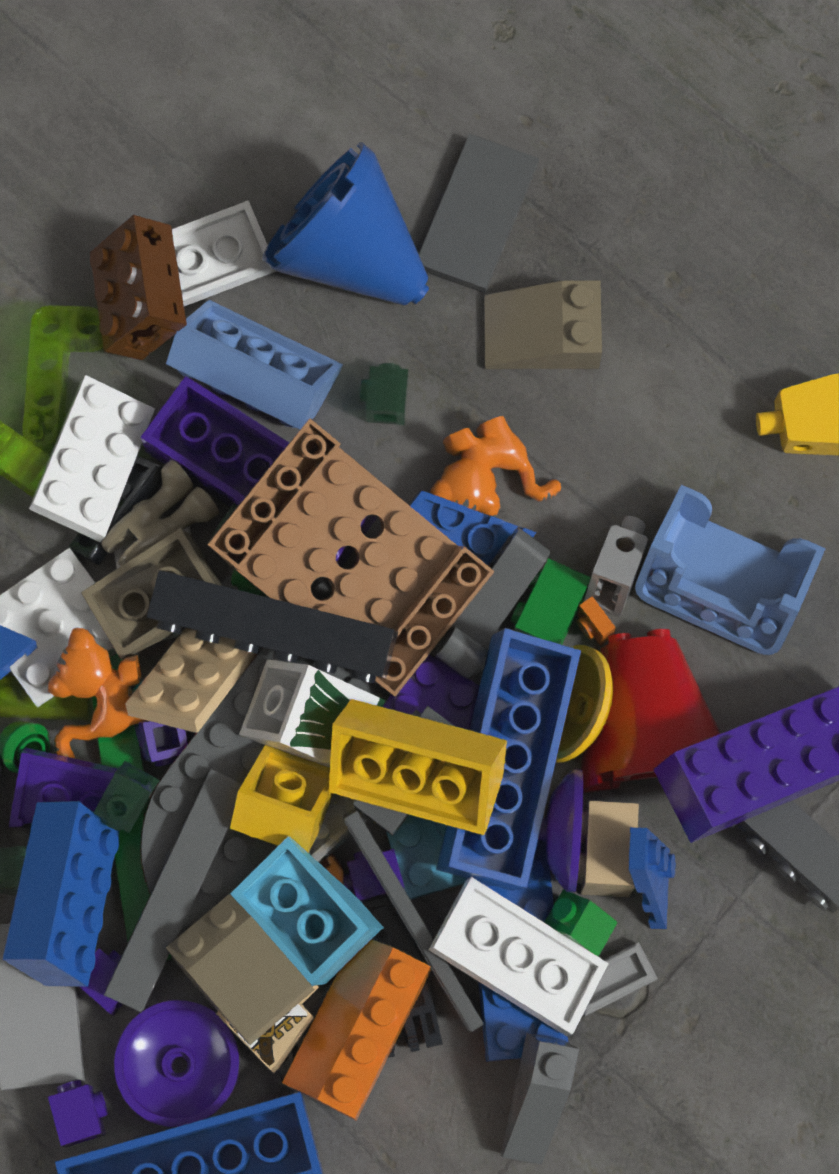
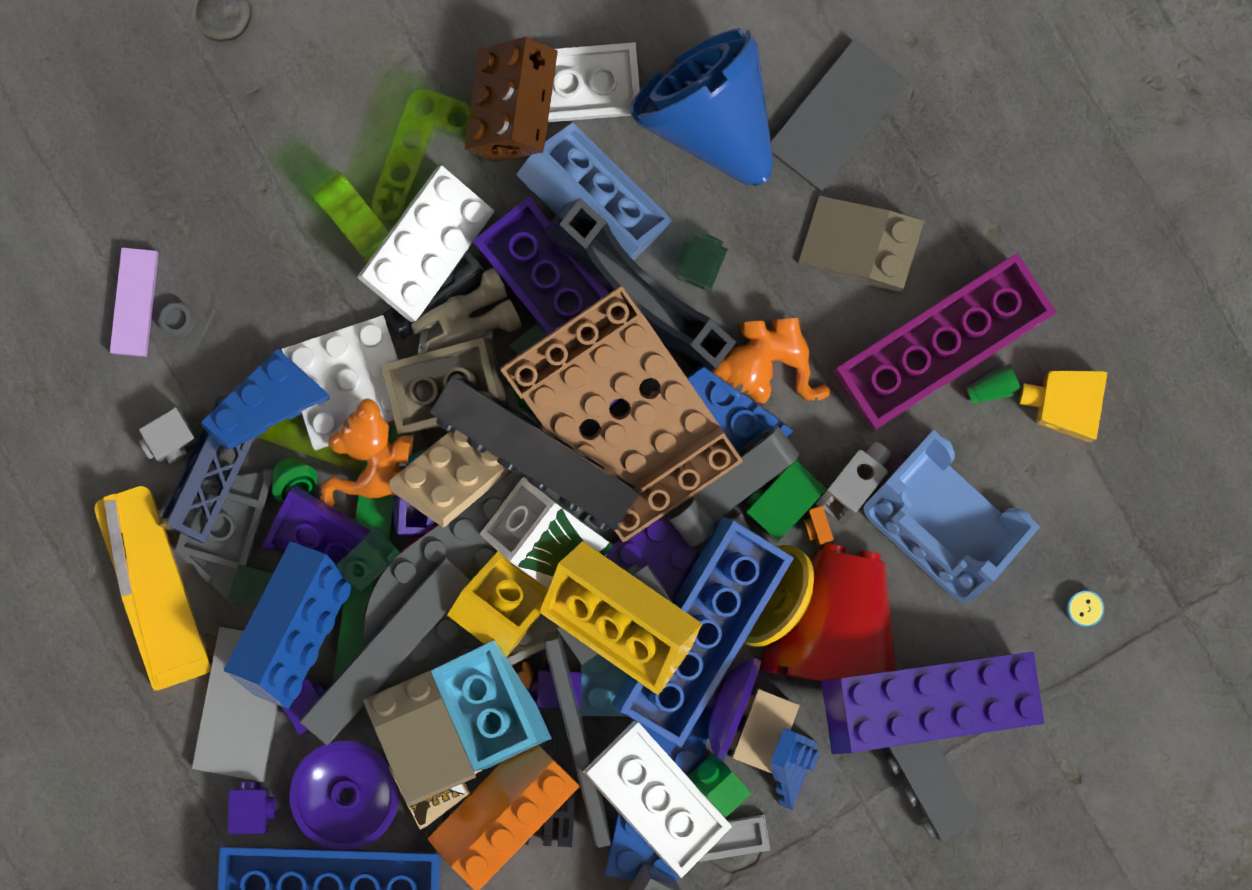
camera: 15 degrees right, 10 degrees up
none -> black arch [543,198,736,370]
none -> magenta brick [834,253,1057,432]
none -> green cone [965,363,1021,405]

